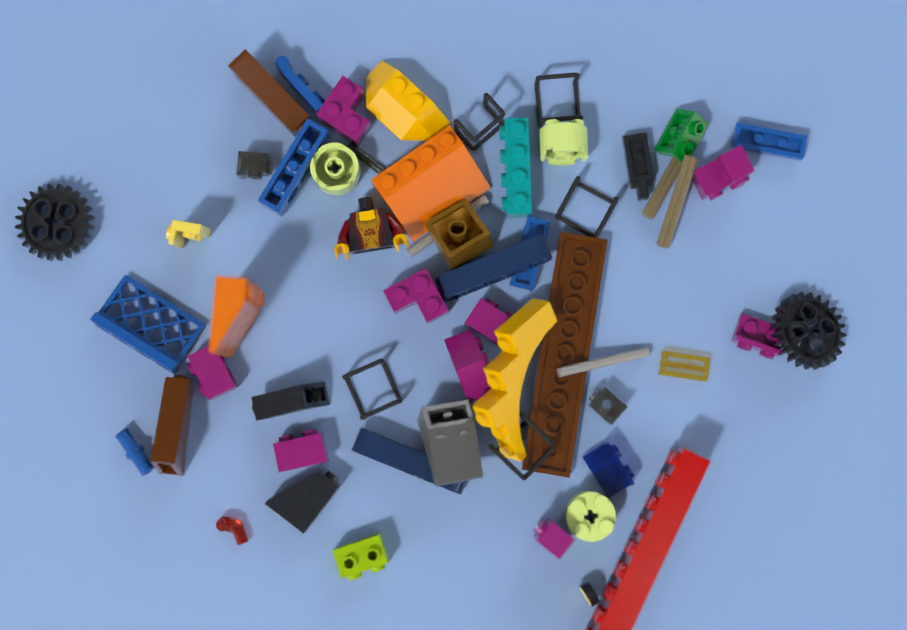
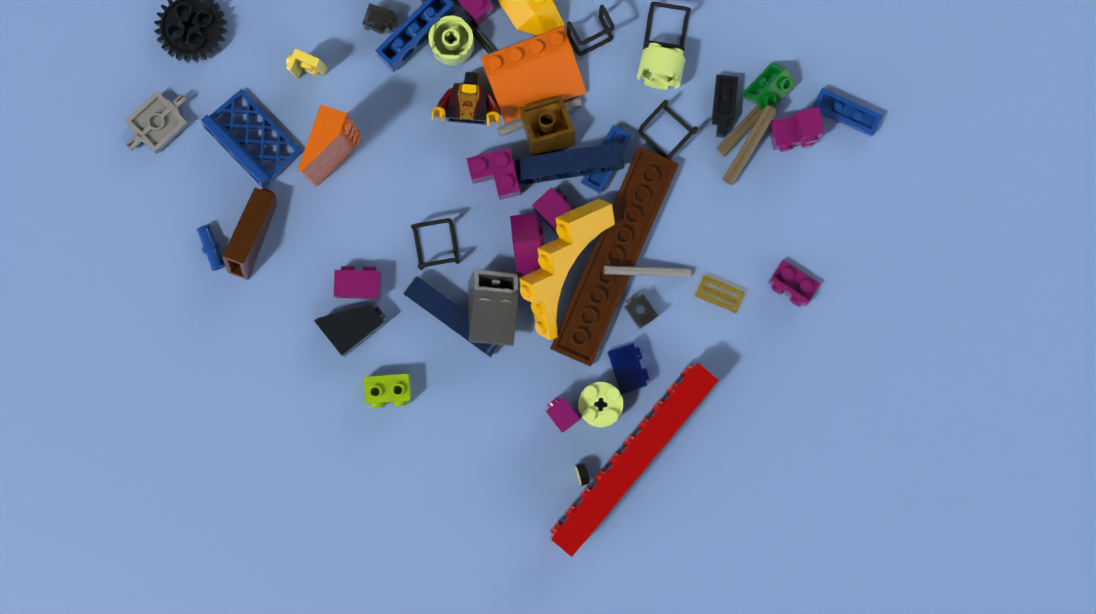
camera: 15 degrees right, 0 degrees up
magenta brick [187,346,239,400] -> none
clear red arm [216,516,249,545] -> none
black slope [251,381,330,421] -> none
black piece [488,412,556,480] -> none
teal brick [499,118,532,218] -> none
black gear [770,292,847,370] -> none
none -> light grey plate [125,91,189,154]

